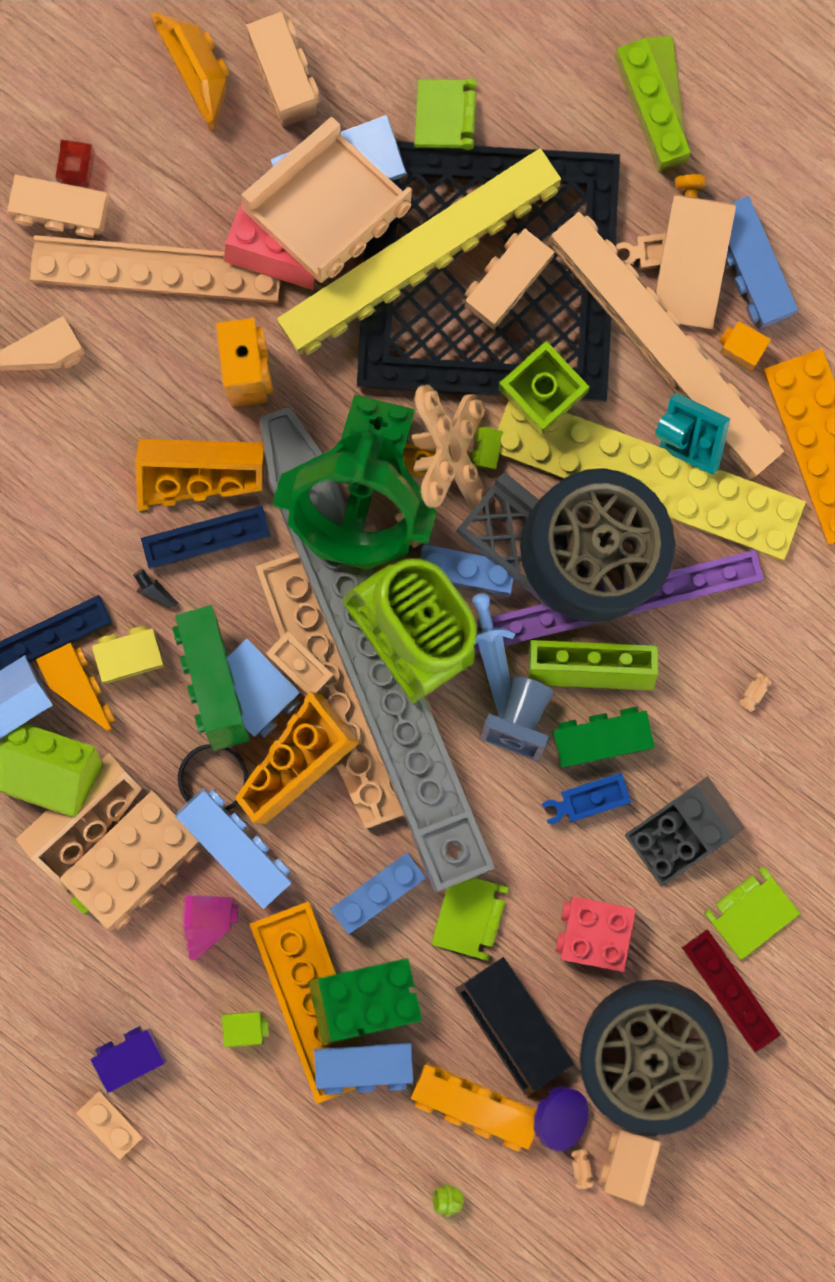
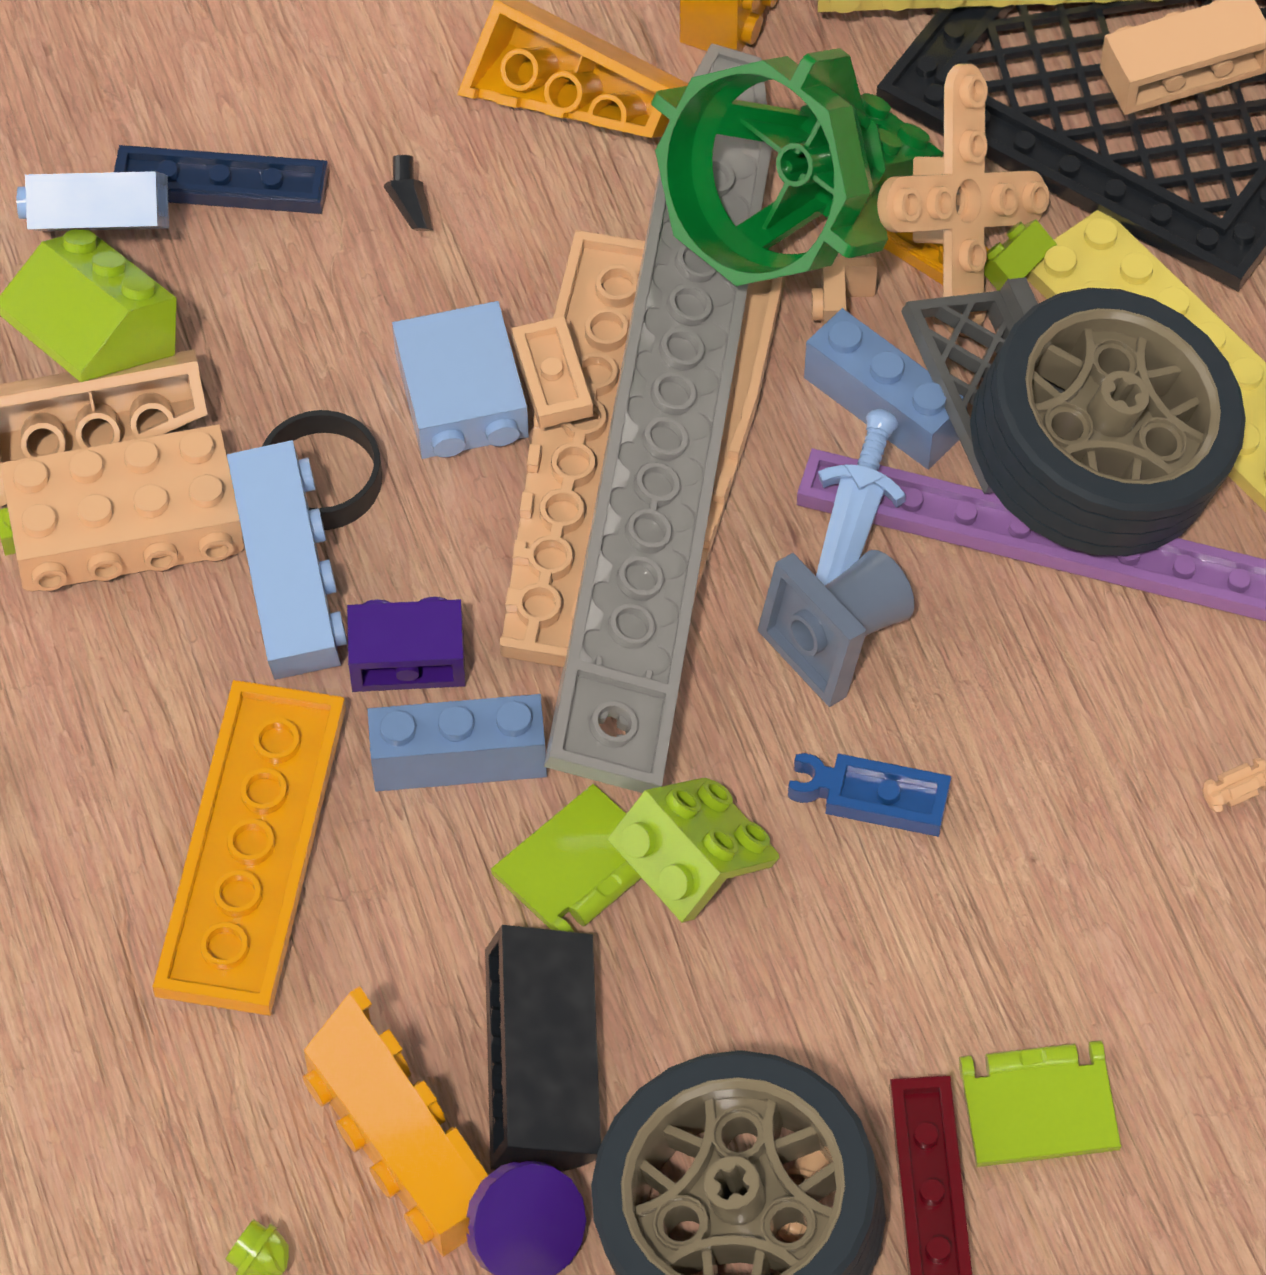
camera: 30 degrees right, 25 degrees down
light orange slope [36,643,116,732] -> none
light yellow piece [92,625,166,685] -> none
dark blue plate [141,505,271,569] -> none
green wedge [172,605,251,751] -> none
dark pink wedge [183,895,239,960] -> none
lime brick [221,1011,269,1047] -> none
light orange wedge [235,691,360,824] -> none
green piece [308,958,423,1044] -> none
medium blue brick [314,1042,413,1094] -> none
lime brick [341,559,477,705] -> none
lime brick [498,341,589,435] -> none
lime brick [528,640,658,691] -> none
green brick [552,706,655,769] -> none
coral brick [555,896,636,972] -> none
dark grey slope [625,776,745,887] -> none
none -> dark purple brick [347,597,466,692]
none -> lime bracket [608,778,779,923]

